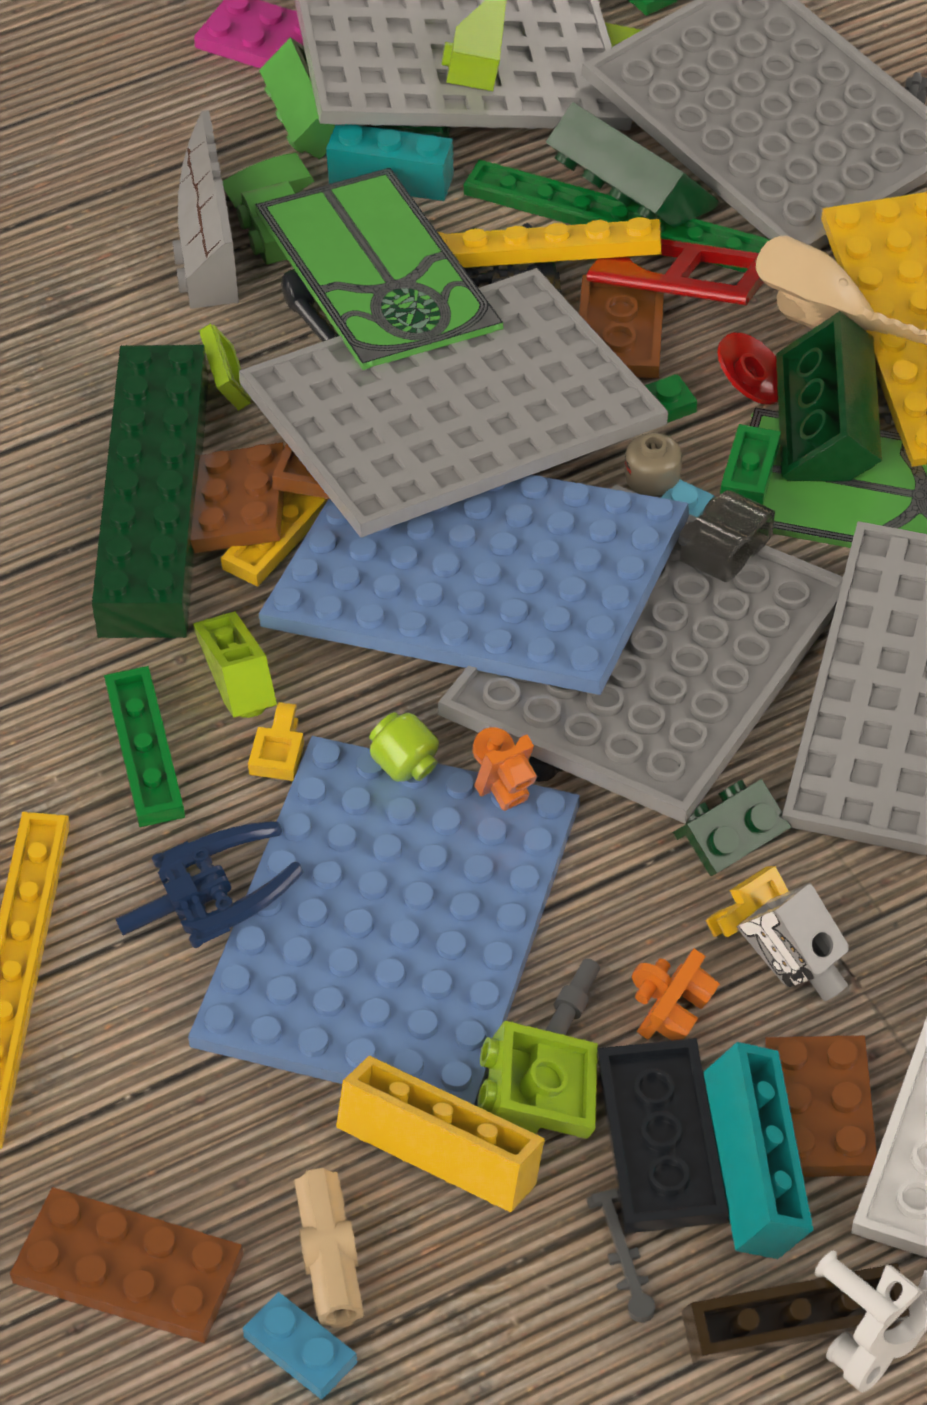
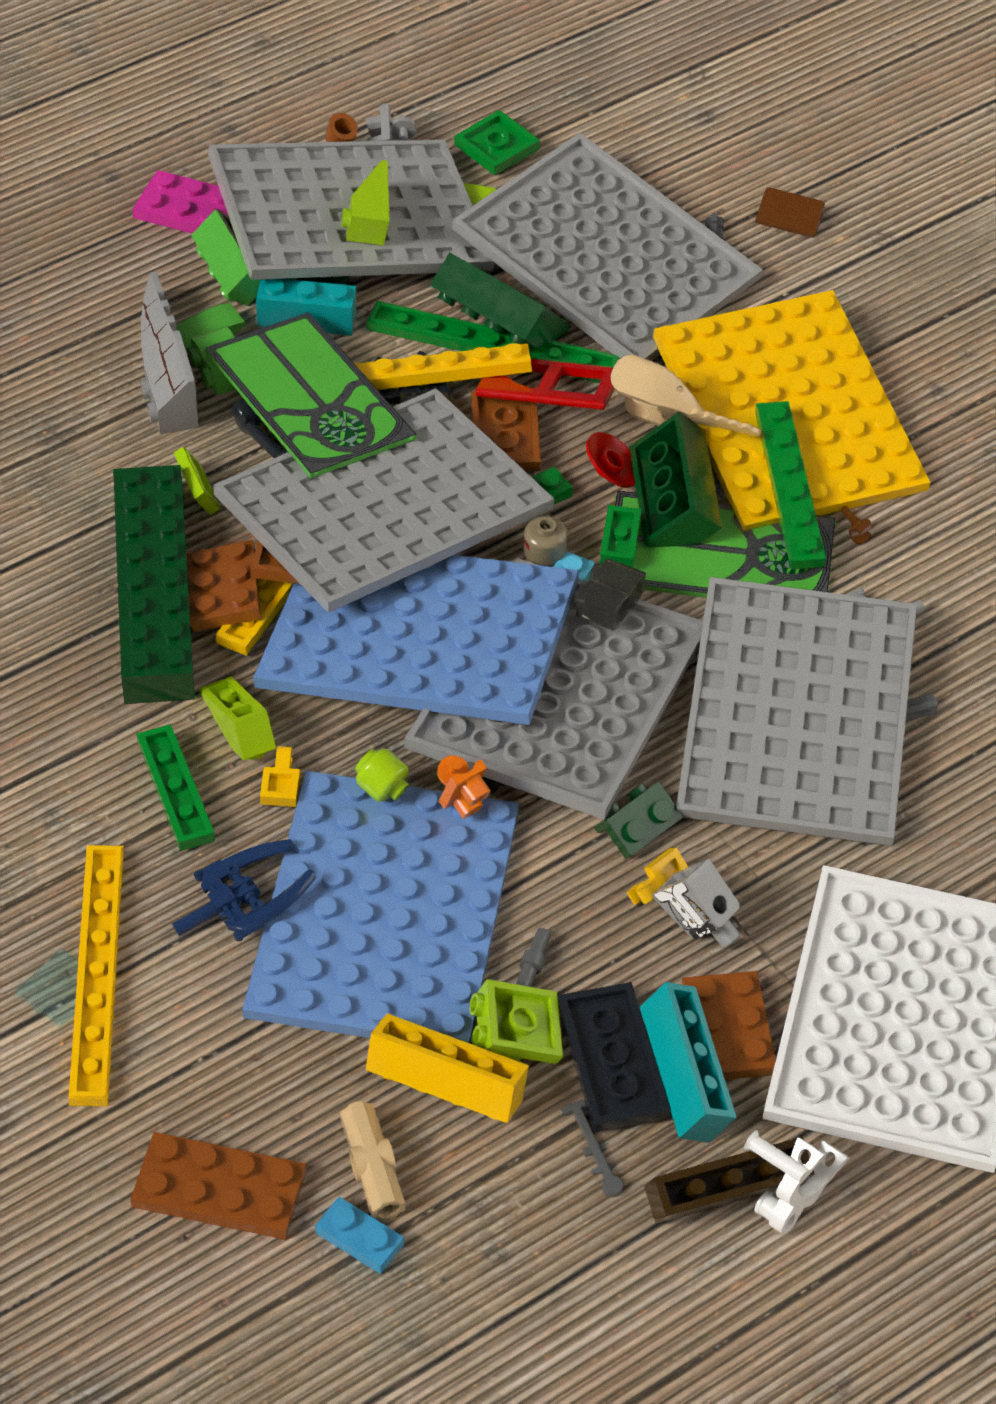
camera: 10 degrees left, 0 degrees up
orange hips [631,948,720,1040] -> none

